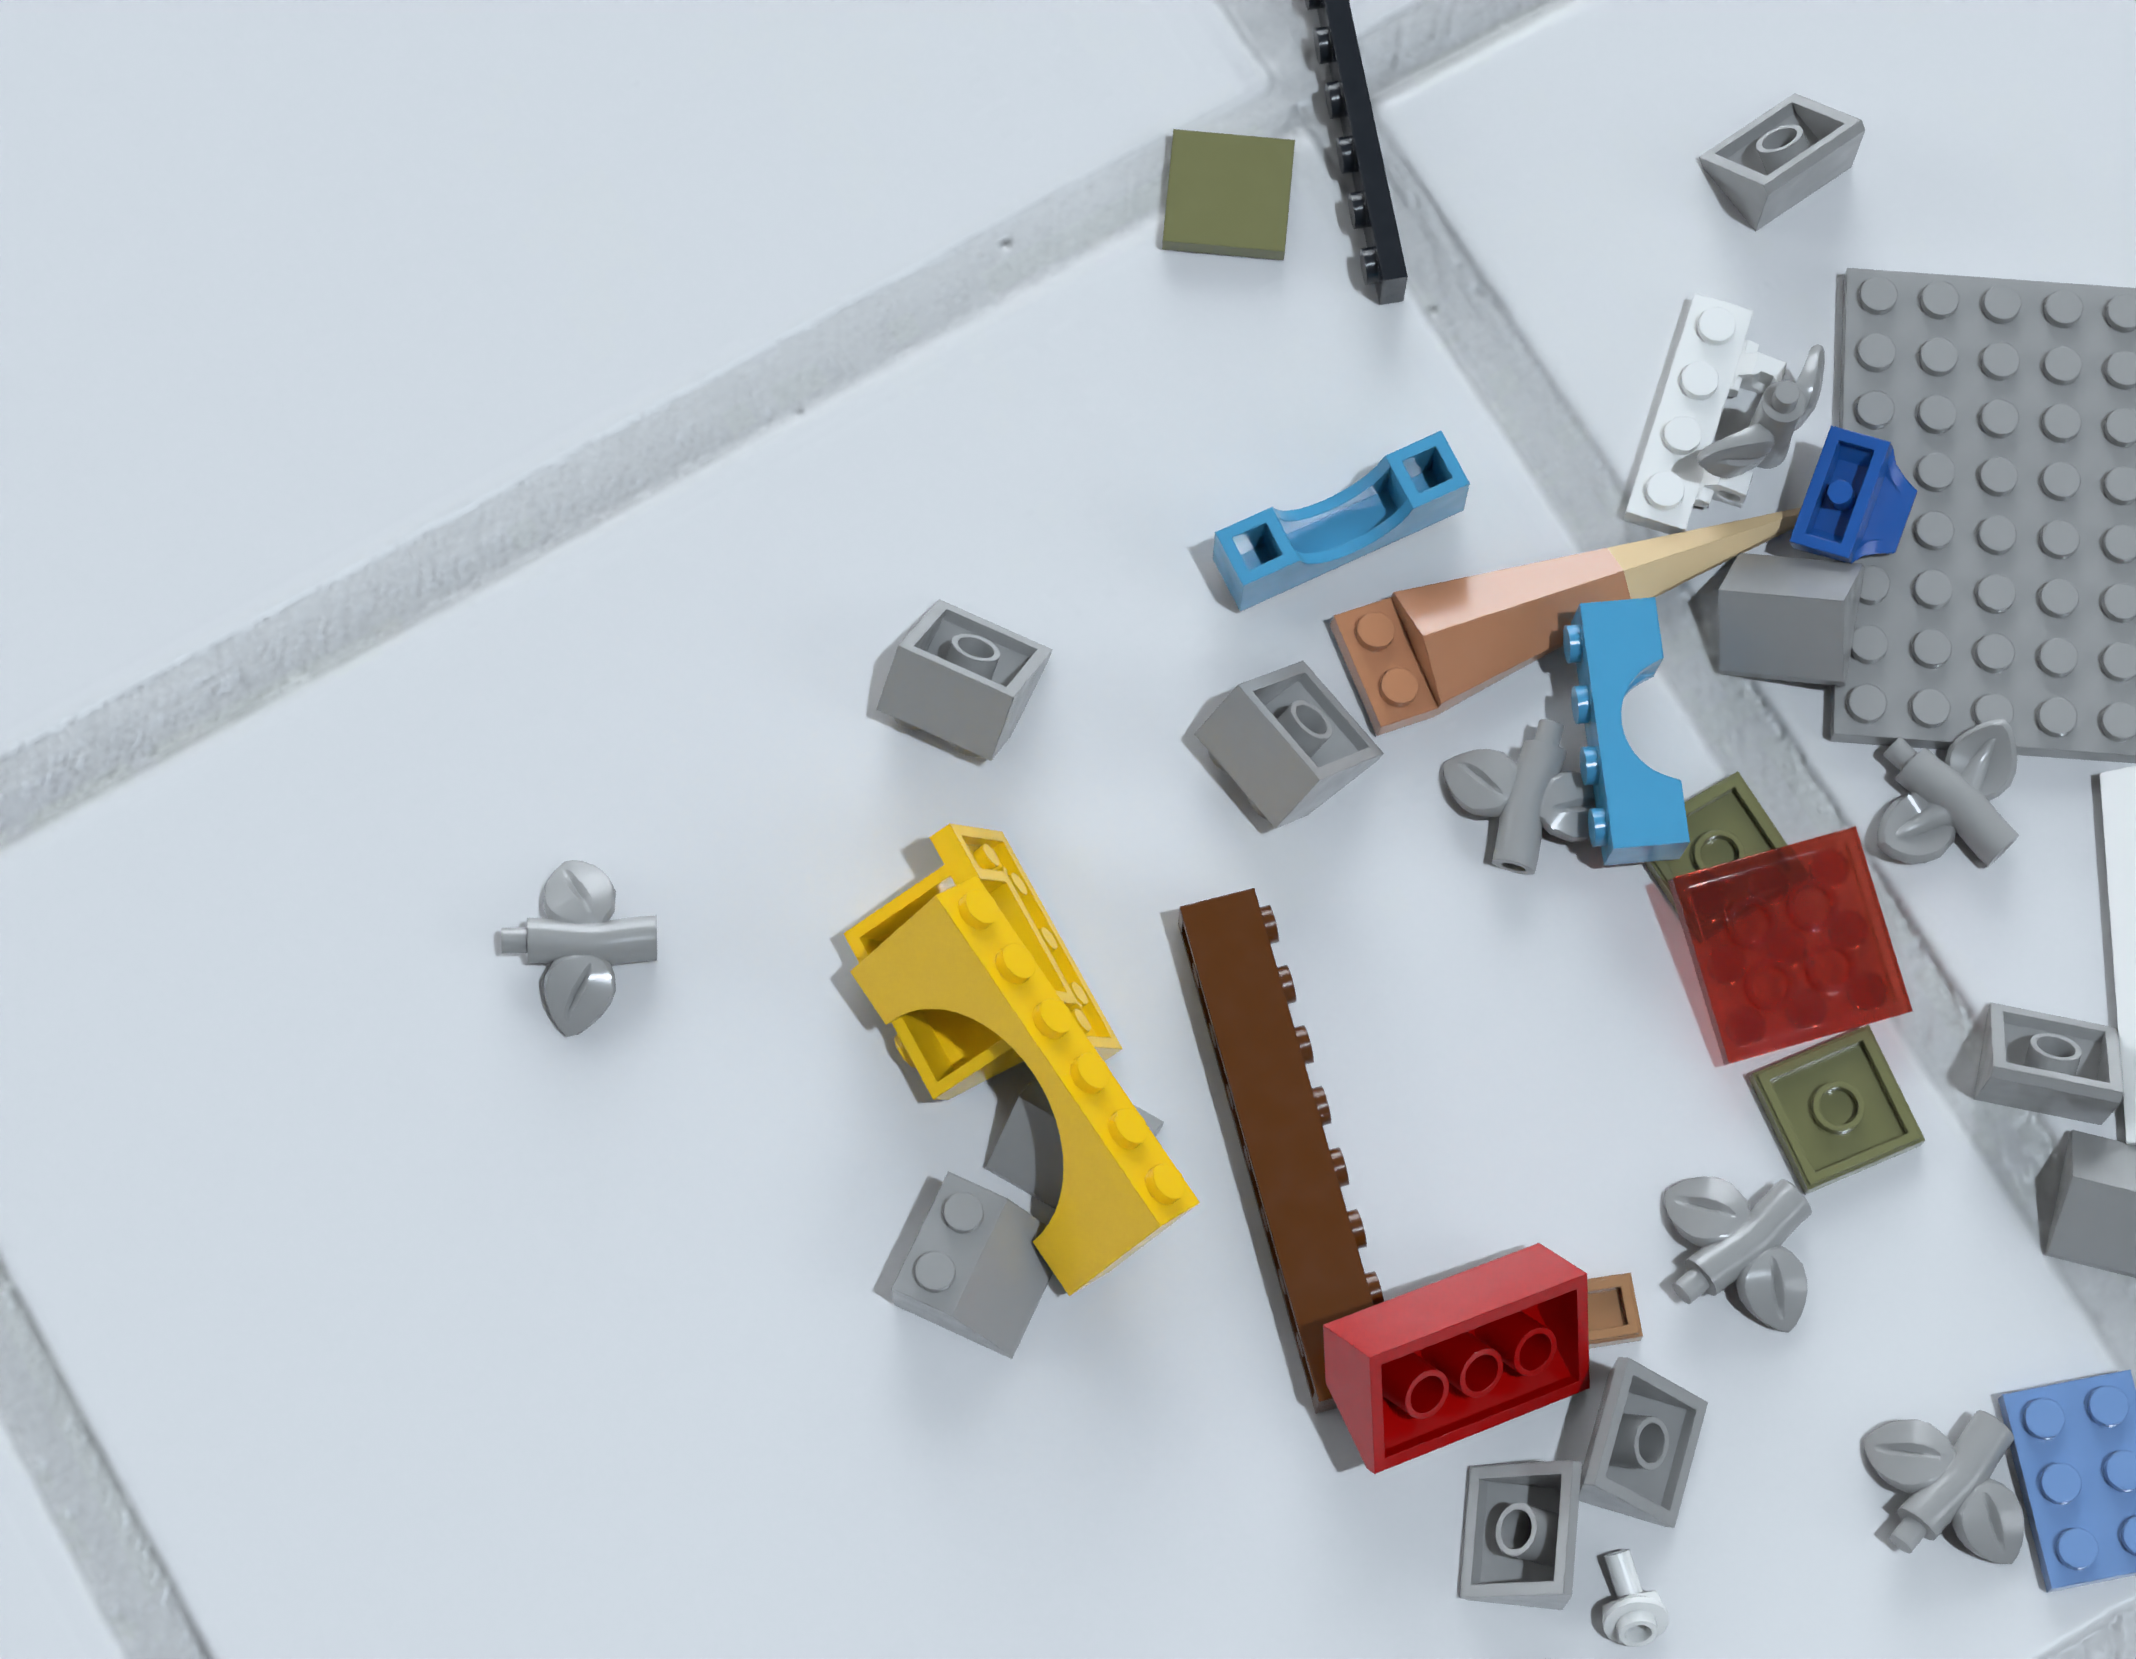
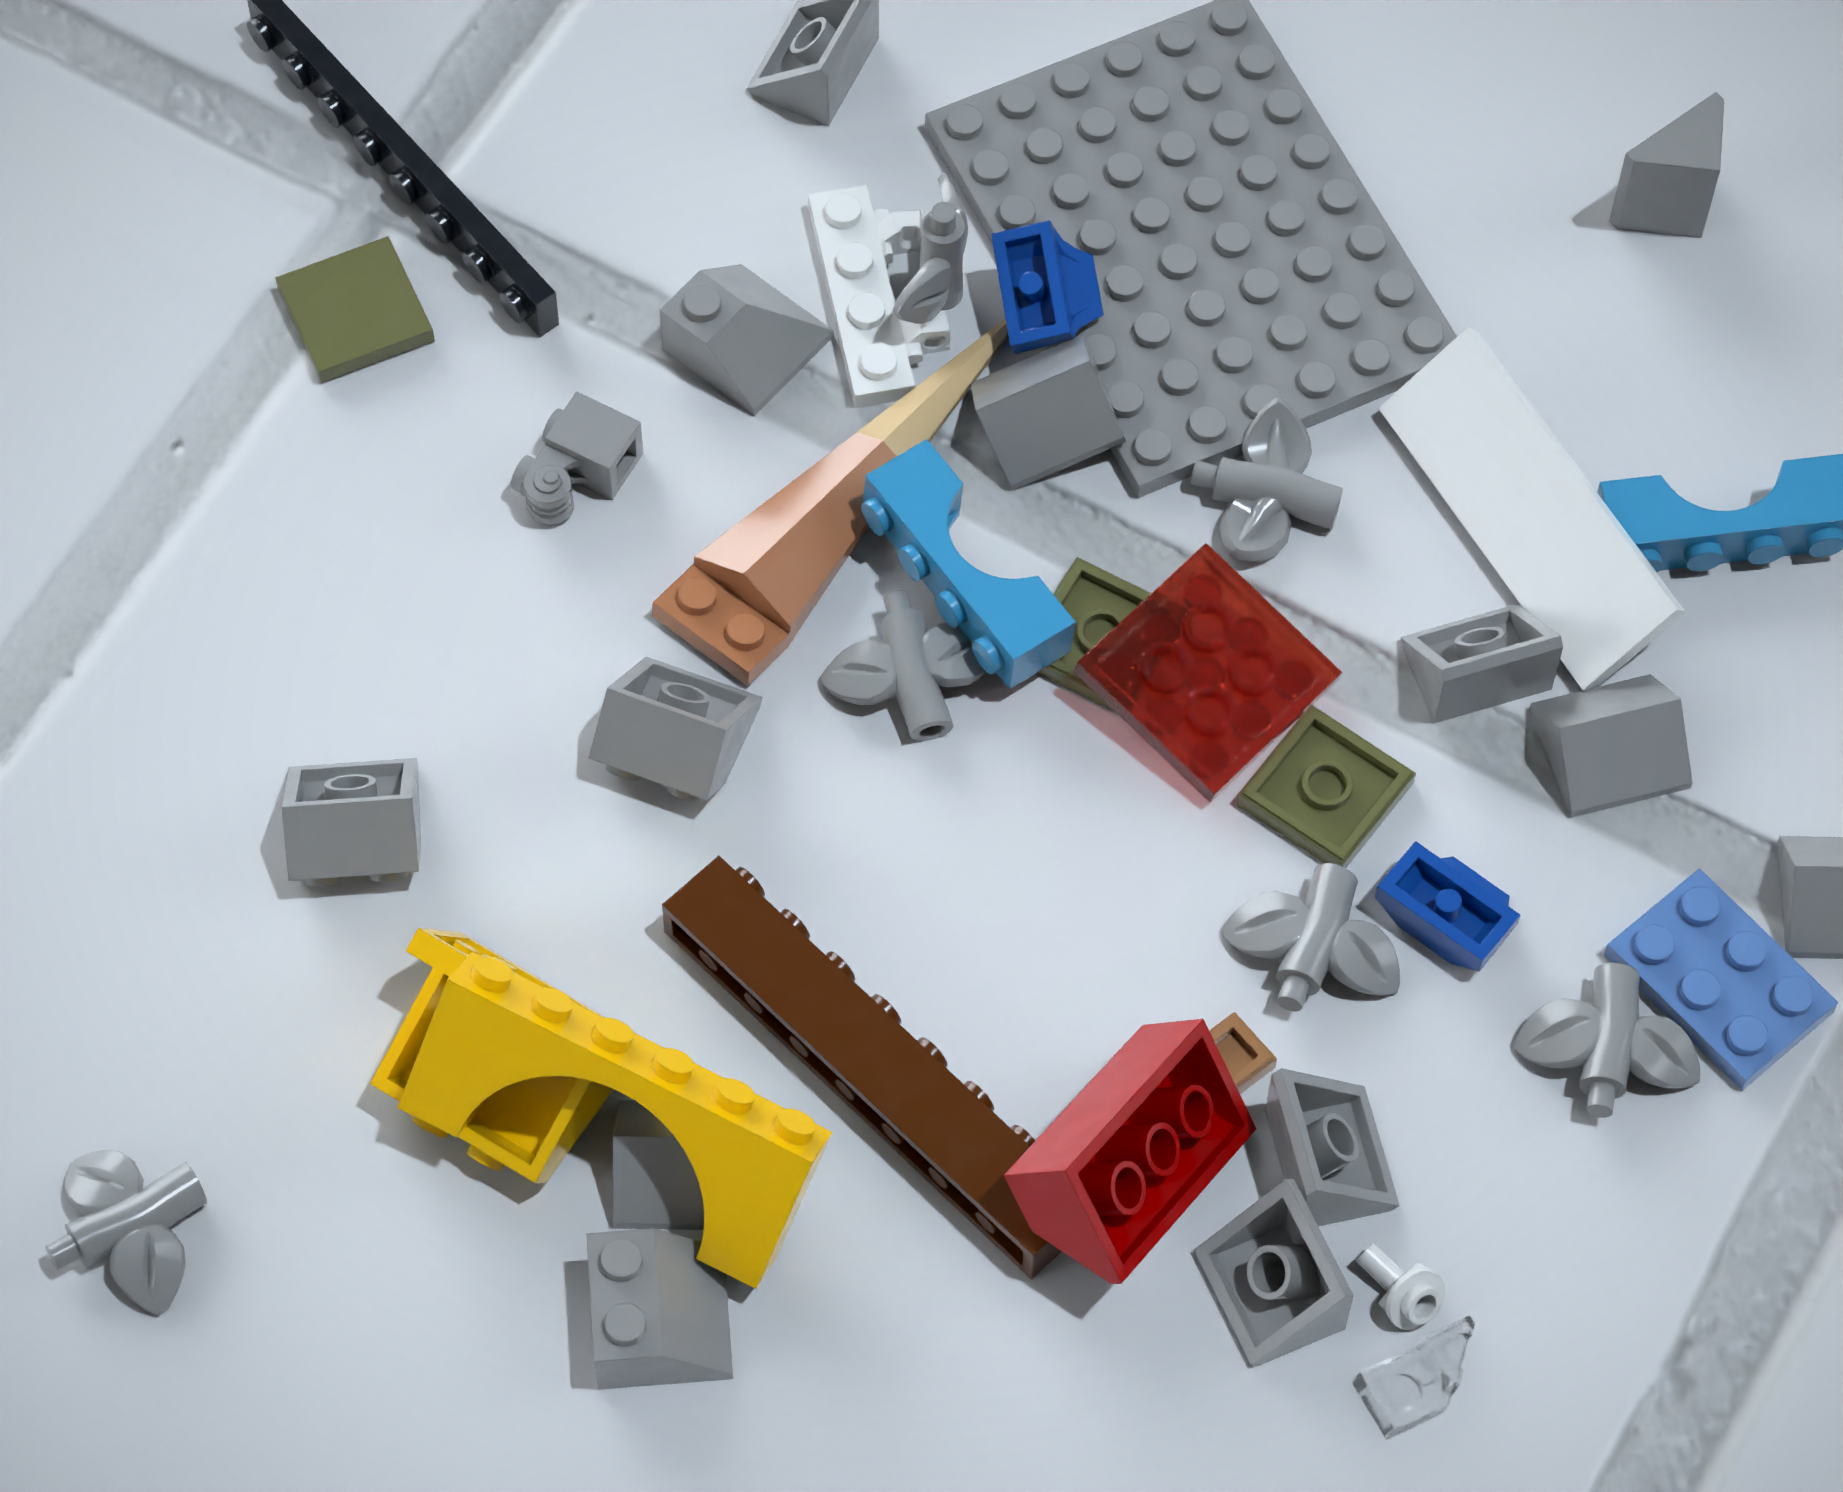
camera: 30 degrees left, 10 degrees down
dark azure arch [1213,431,1470,612] -> none
none -> light grey brick [511,391,643,525]
none -> light grey slope [659,264,834,416]
none -> blue slope [1375,841,1521,972]

